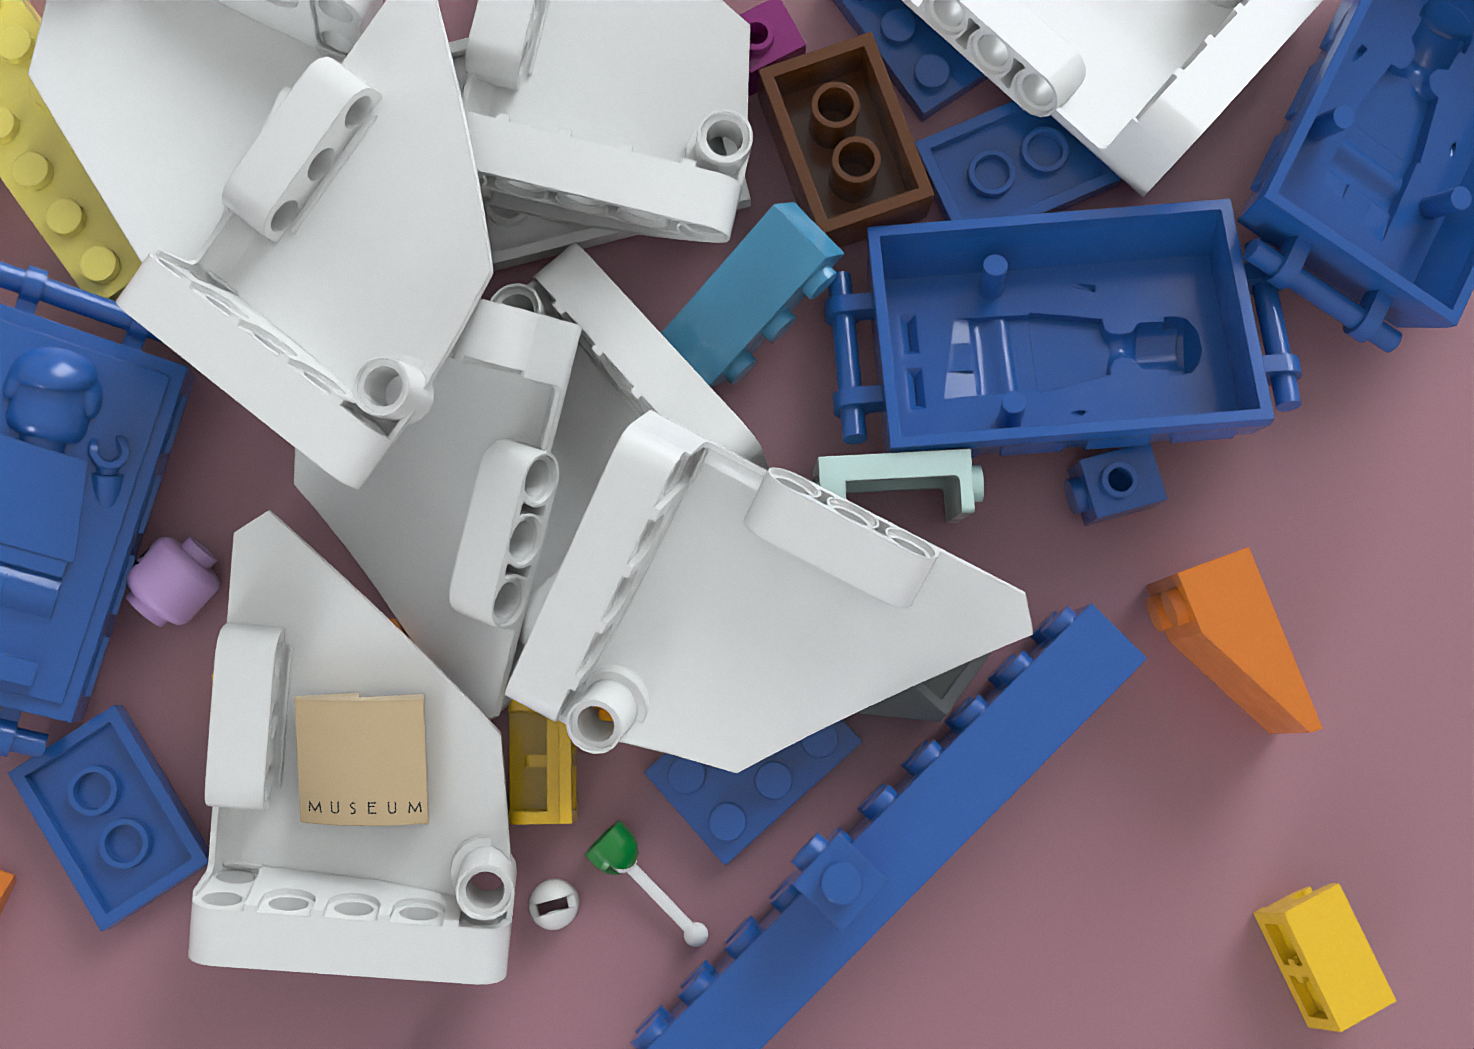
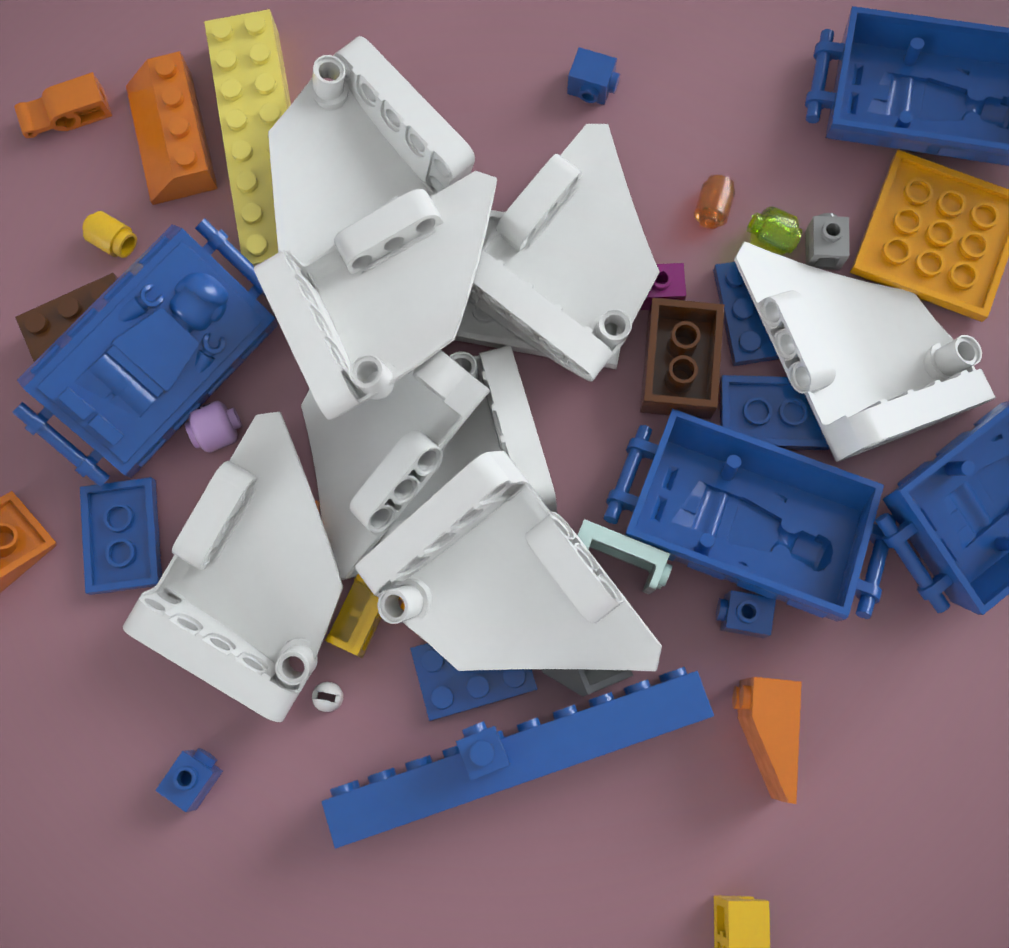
camera: 30 degrees right, 5 degrees down
tan slope [294,692,429,826] -> none
hinge [584,820,708,947] -> none
dark azure brick [661,202,845,387] -> none

